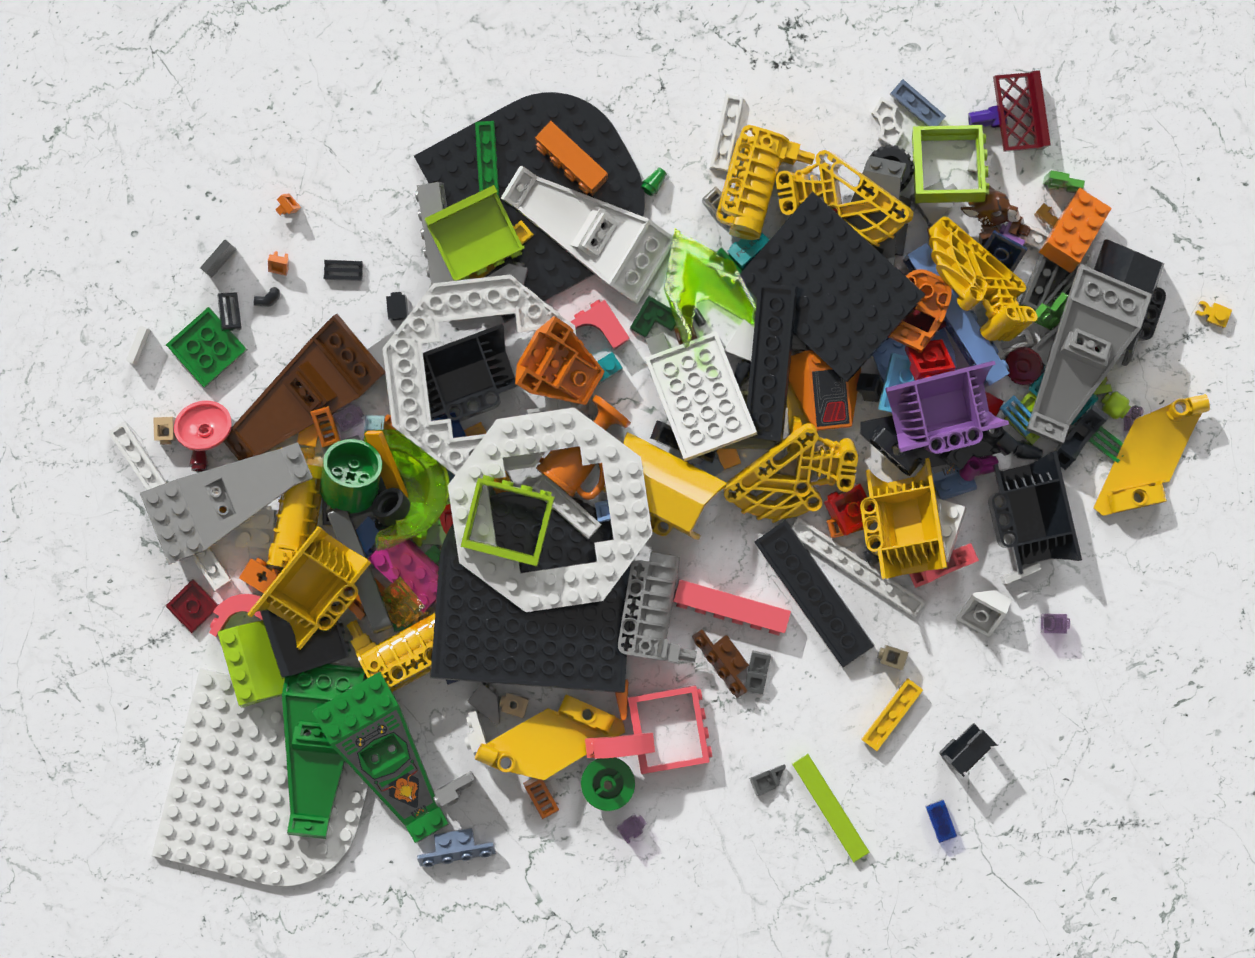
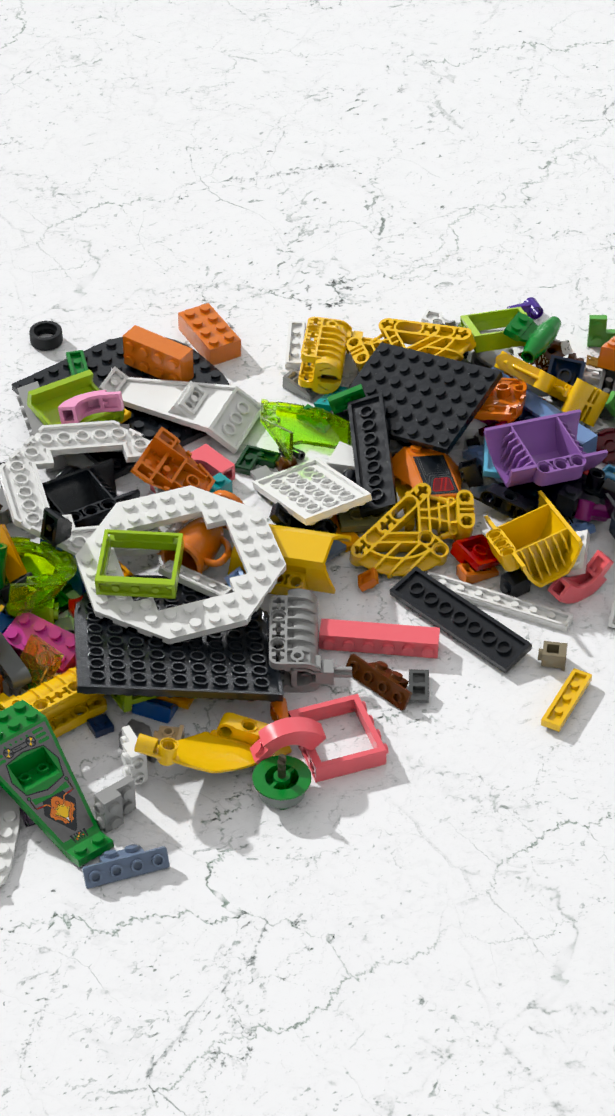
camera: 10 degrees left, 45 degrees down
orange slope [523,778,559,819] -> none
clear purple brick [616,813,647,844] -> none
green cone [641,167,667,196] -> none
dark grey slope [749,764,786,796] -> none
lime tile [792,753,870,862] -> none
sand blue plate [890,79,946,126] -> none
dark red fence [993,70,1051,152] -> none
none -> black tyre [29,321,63,351]
none -> black slope [40,507,72,547]
none -> bright pink arch [58,390,124,424]
none -> orange brick [178,303,241,365]
none -> green plate [327,384,366,414]
none -> orange plate [357,567,379,592]
none -> green plate [503,312,562,363]

